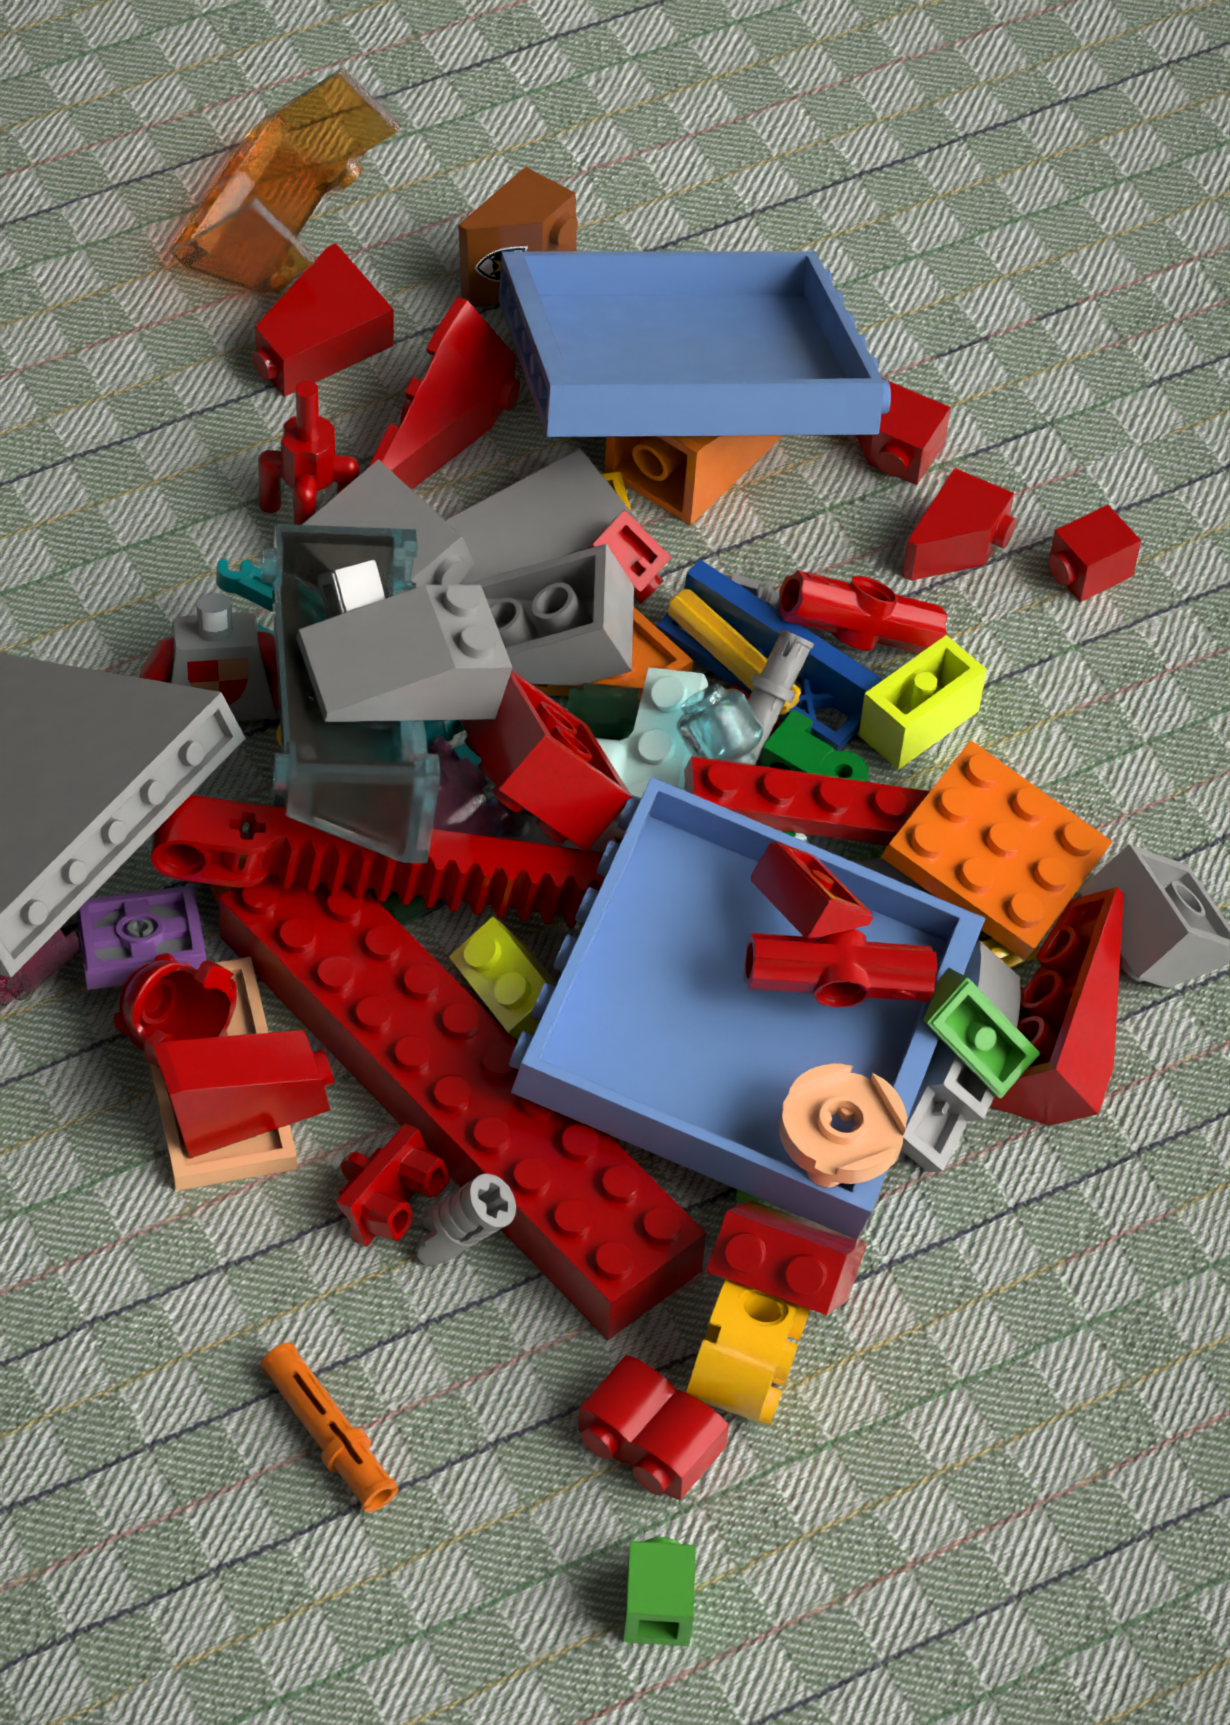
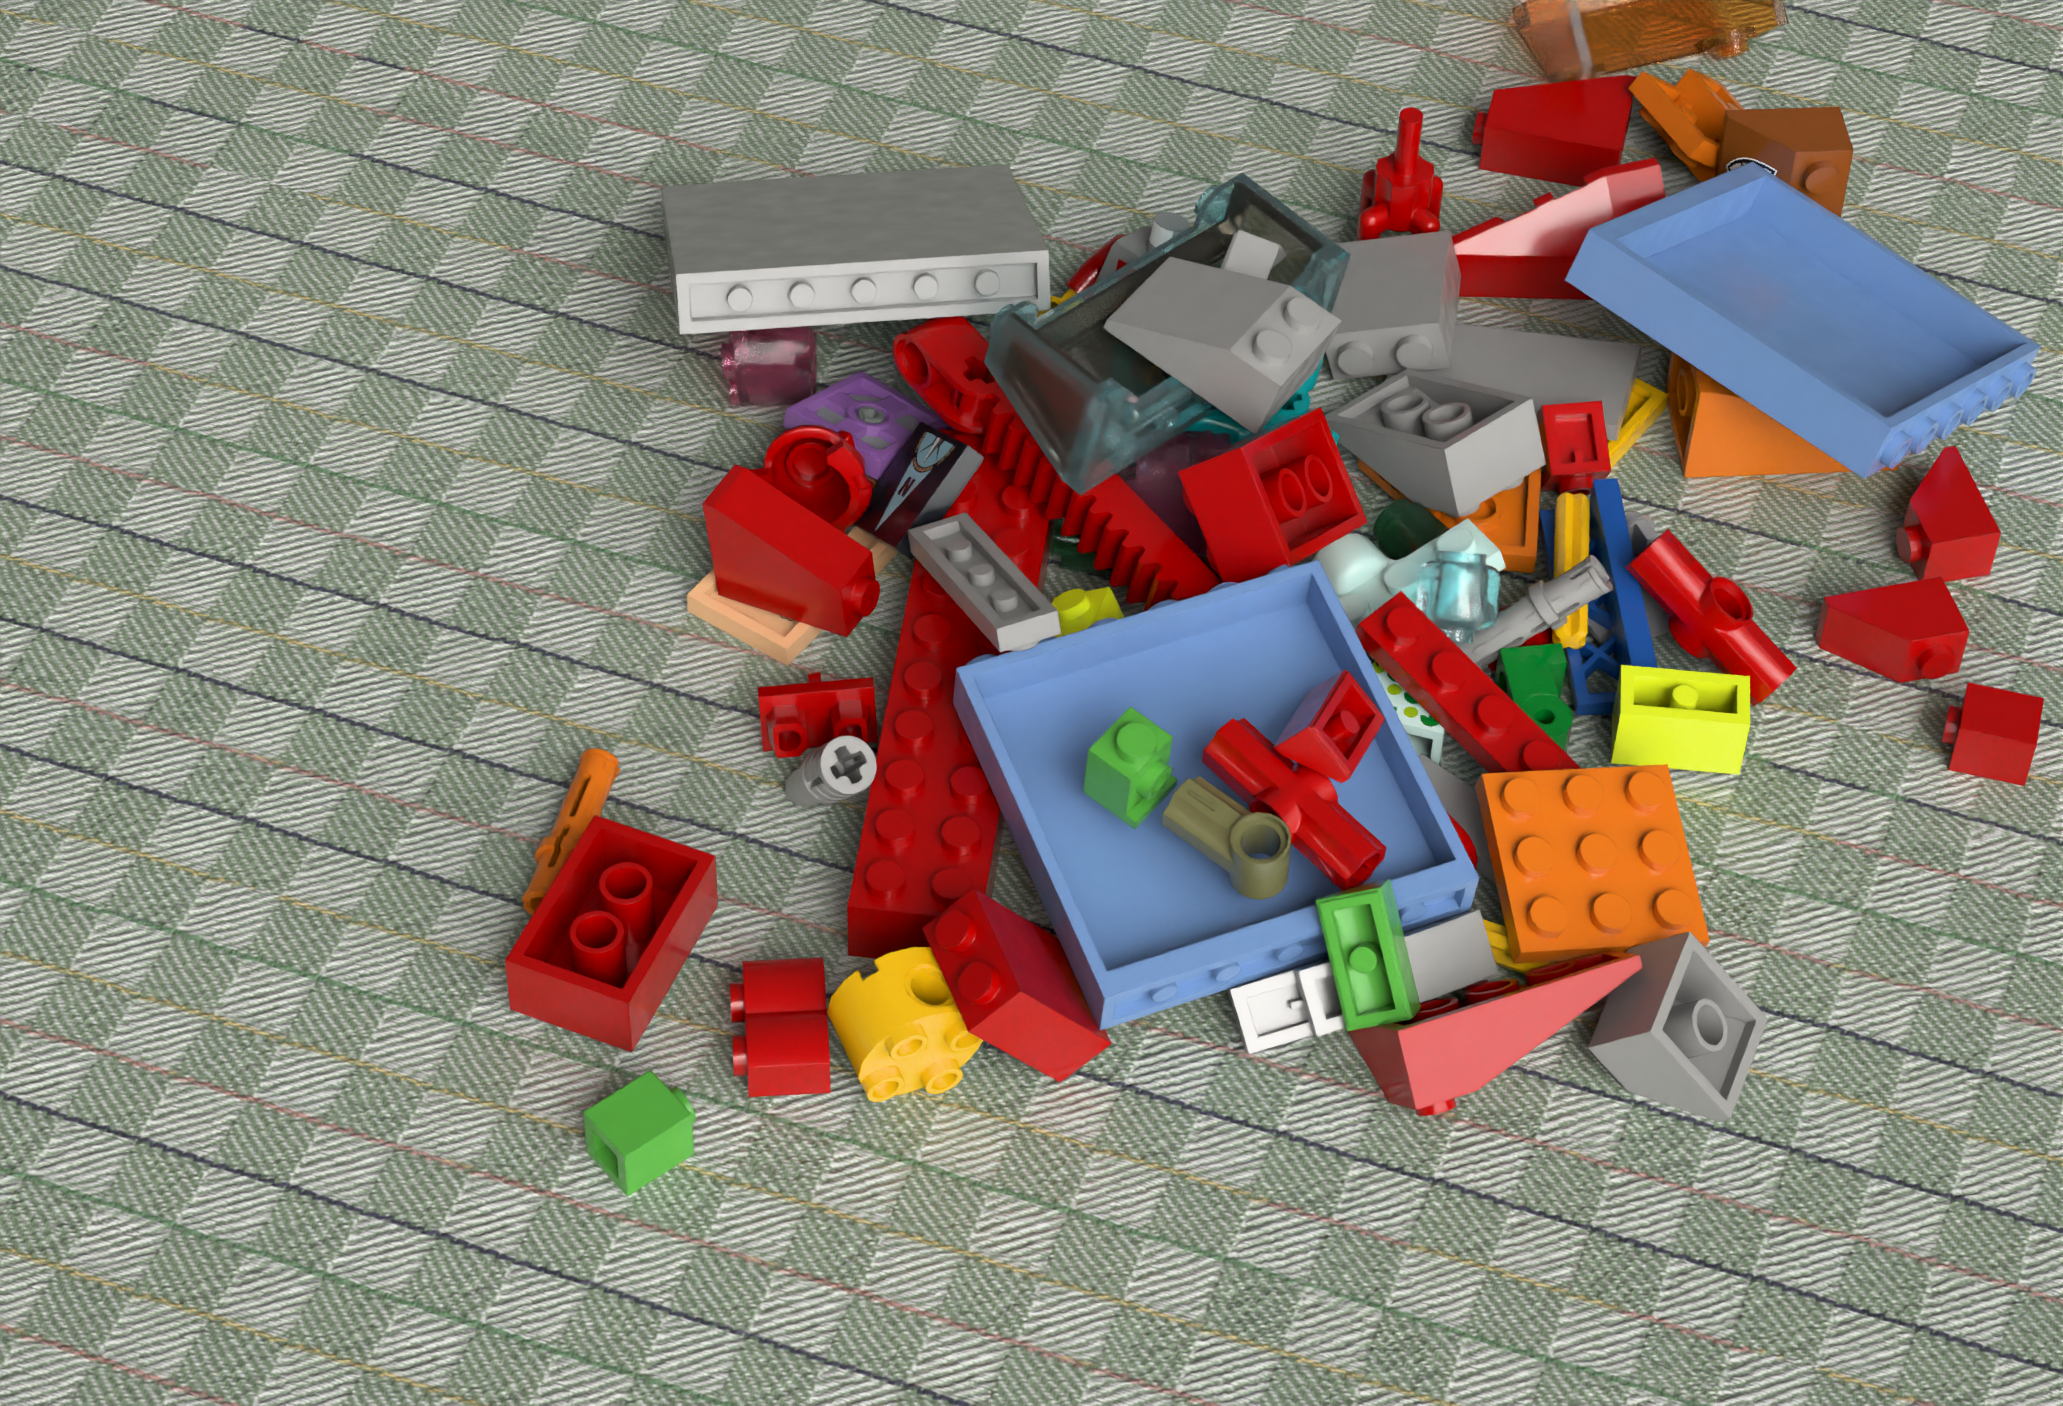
camera: 50 degrees right, 5 degrees down
light nougat plate [779,1063,907,1188] -> none
none -> red brick [505,815,718,1052]
none -> black tile [854,422,984,560]
none -> light grey plate [907,513,1061,652]
none -> bright green brick [1083,706,1178,829]
none -> olive piece [1162,776,1291,900]
none -> orange brick [1628,68,1745,183]

